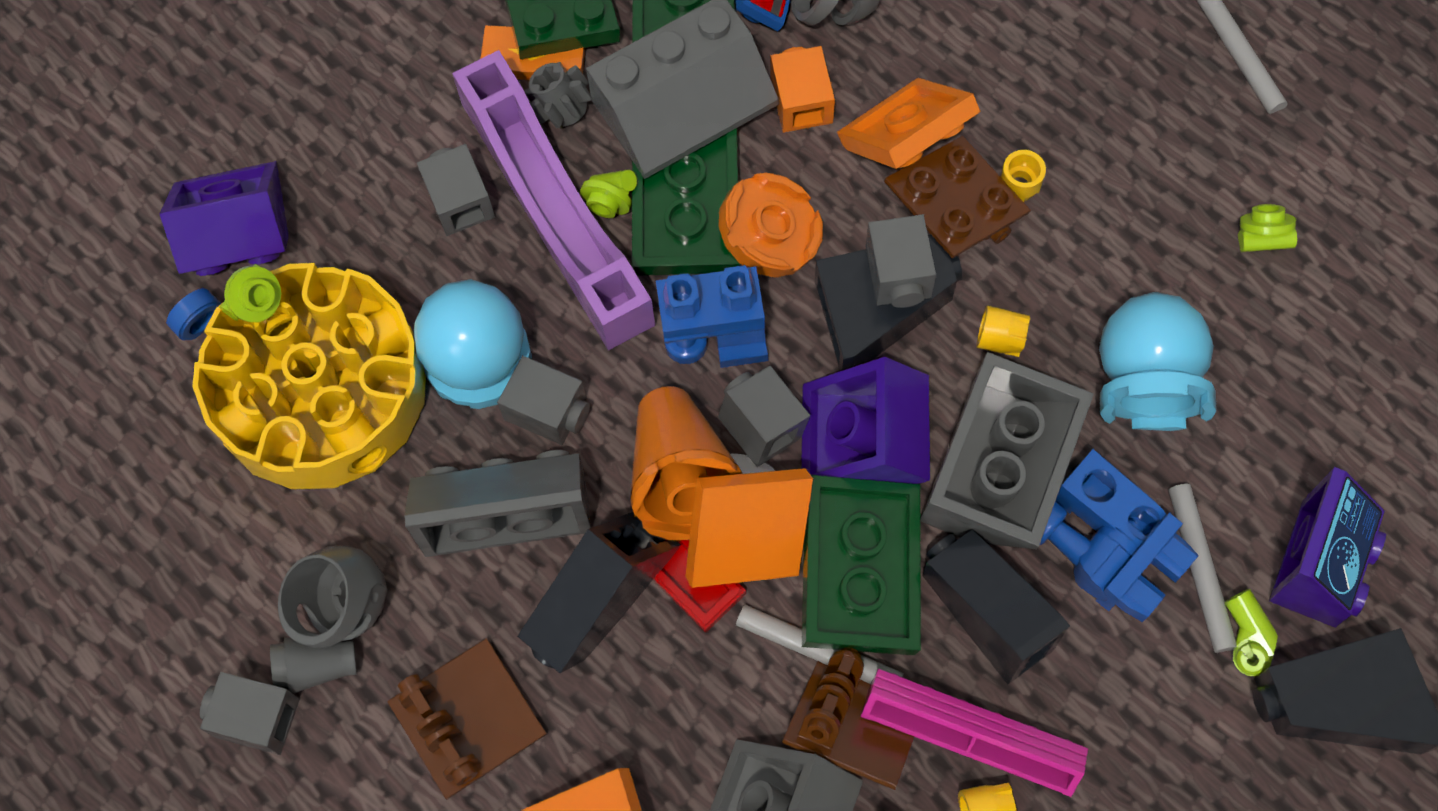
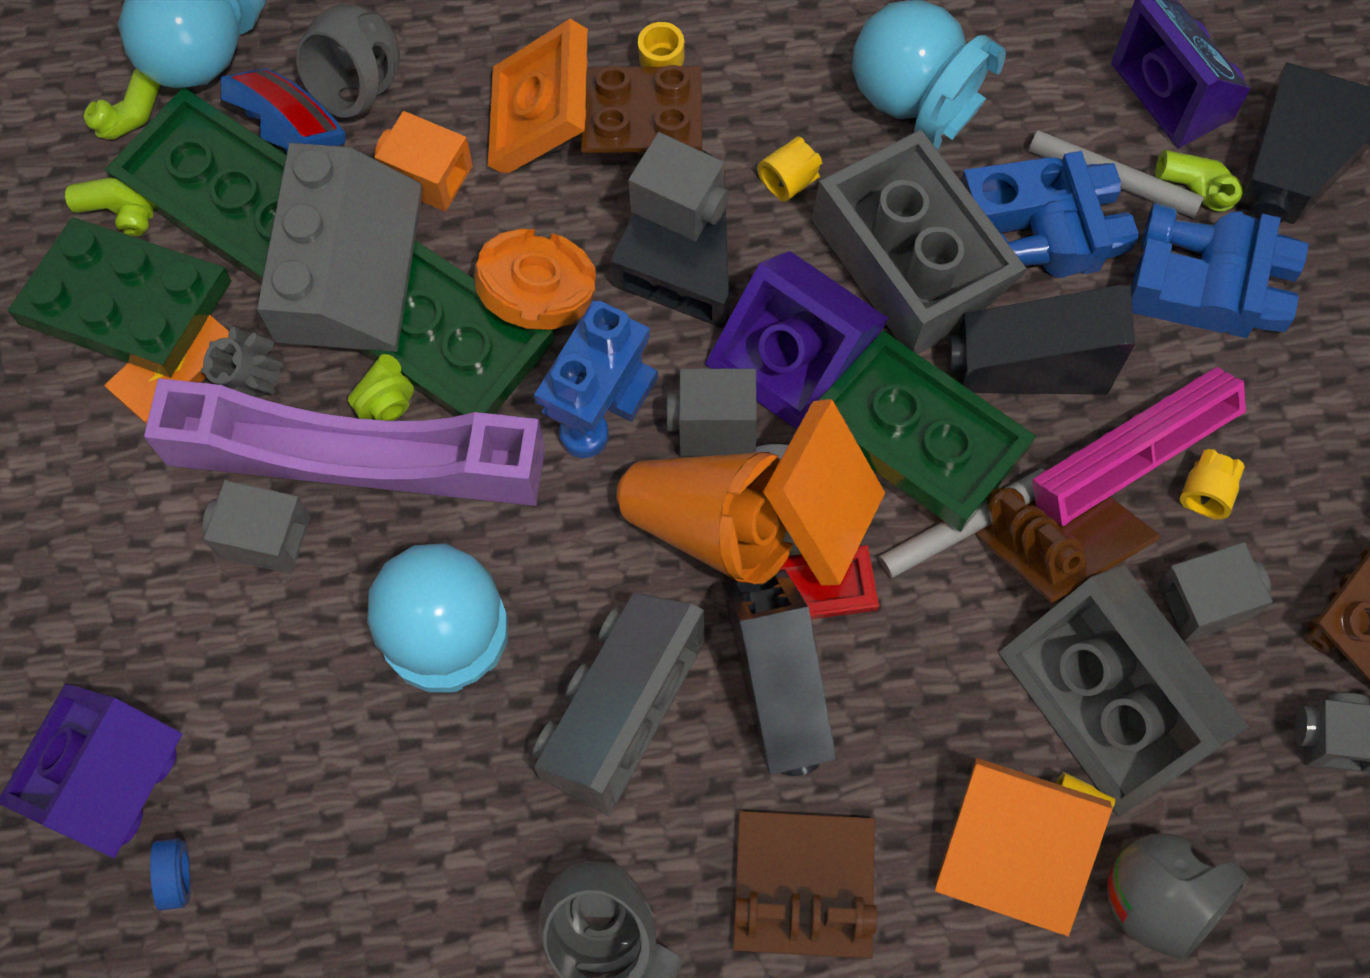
camera: 55 degrees left, 0 degrees up
yellow brick [192,263,426,489] -> none
lime plate [219,264,281,322] -> none
dark grey brick [497,355,590,445] -> none
none -> blue hips [1131,202,1309,339]

